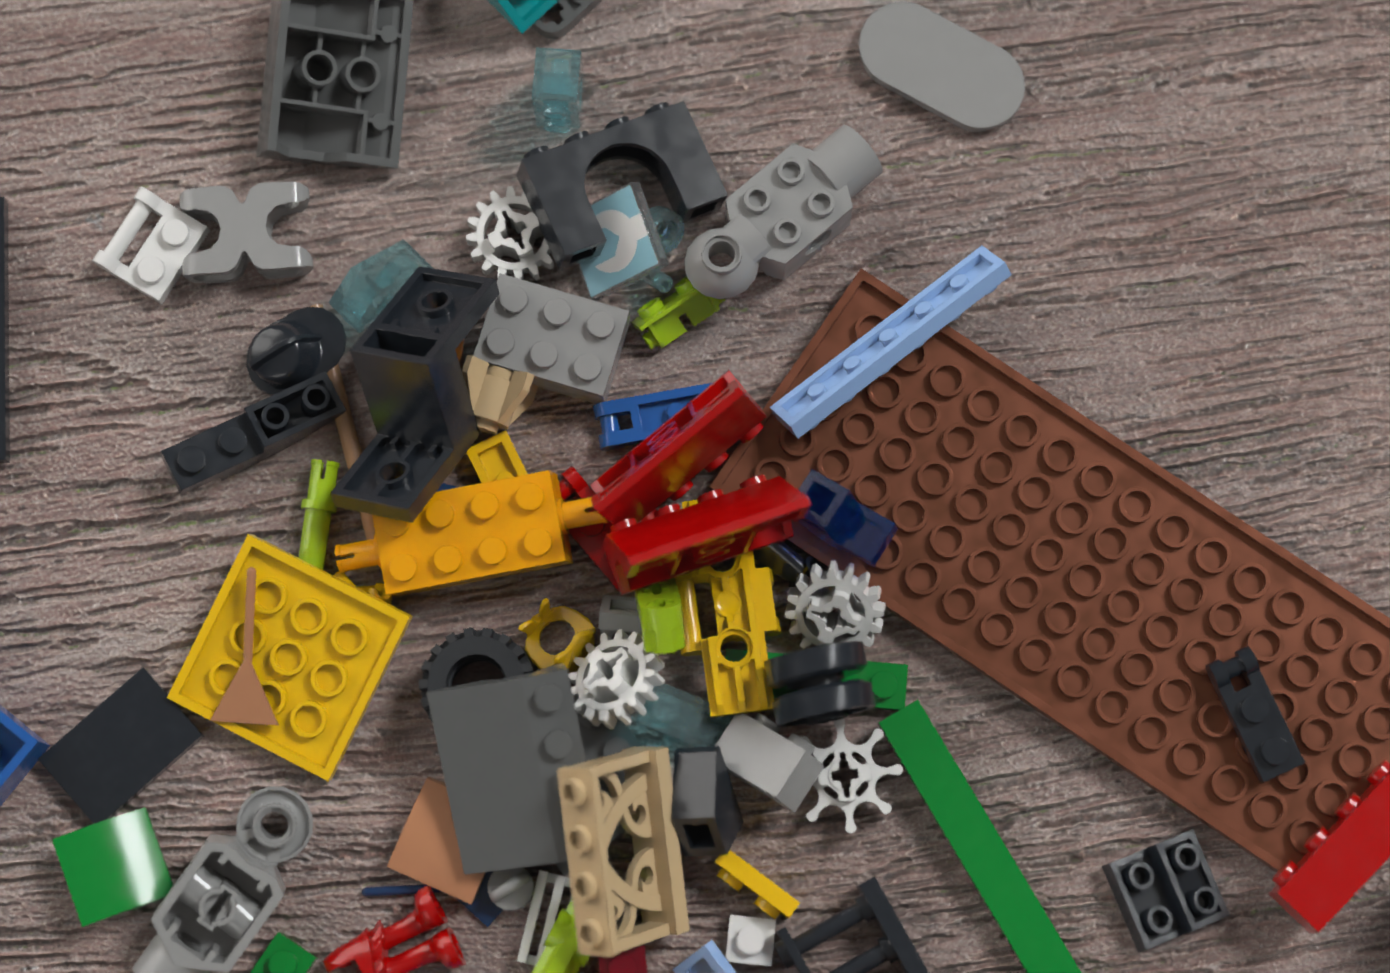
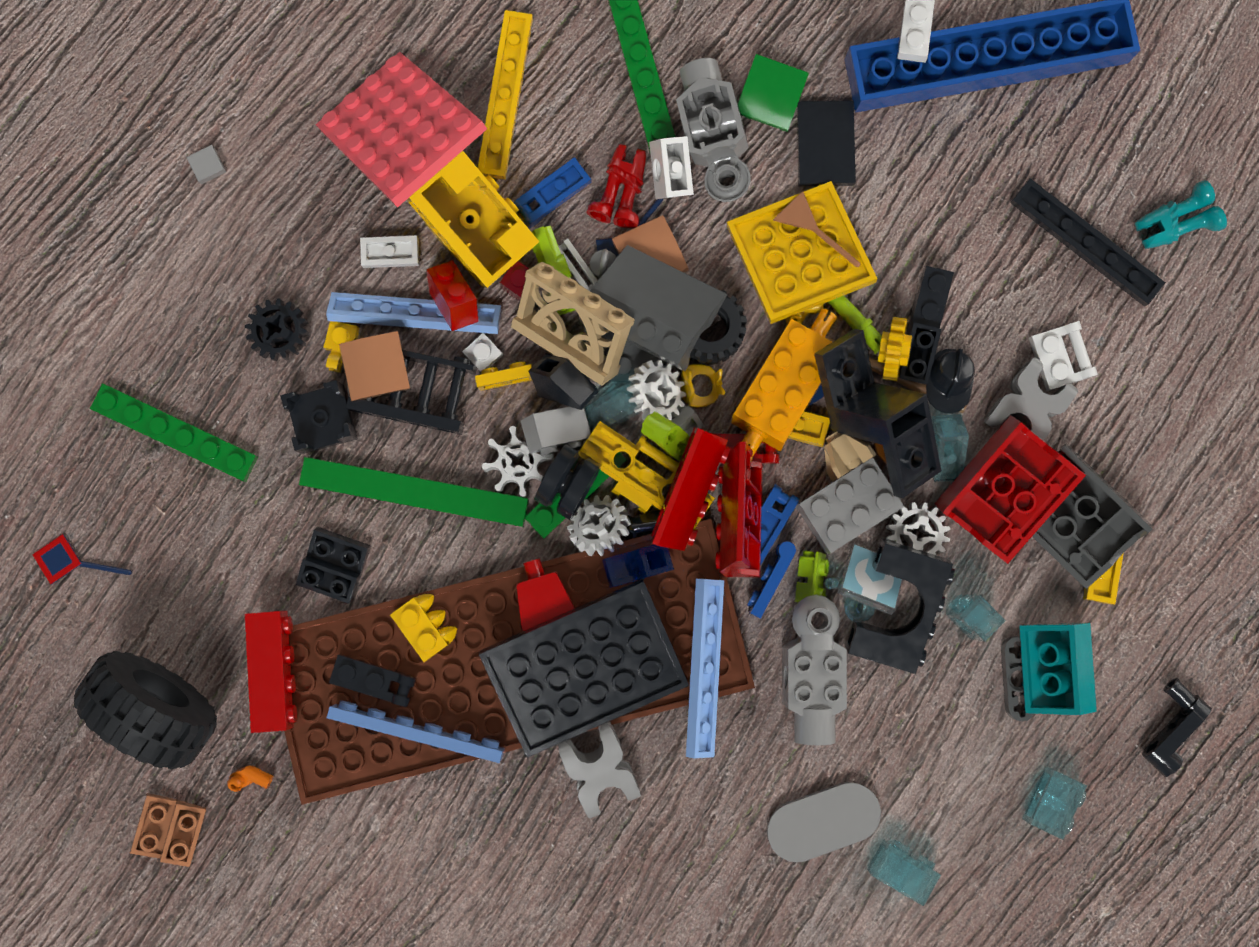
camera: 130 degrees right, 5 degrees up
none -> medium blue plate [327,701,505,763]
none -> yellow plate [390,594,457,662]
none -> black plate [479,579,689,758]
none -> red torso [516,558,575,631]
none -> light grey piece [558,722,641,818]
none -> white brick [649,136,694,199]
none -> blue plate [747,541,796,619]
none -> yellow gear [878,317,912,381]
none -> red piece [934,415,1086,564]

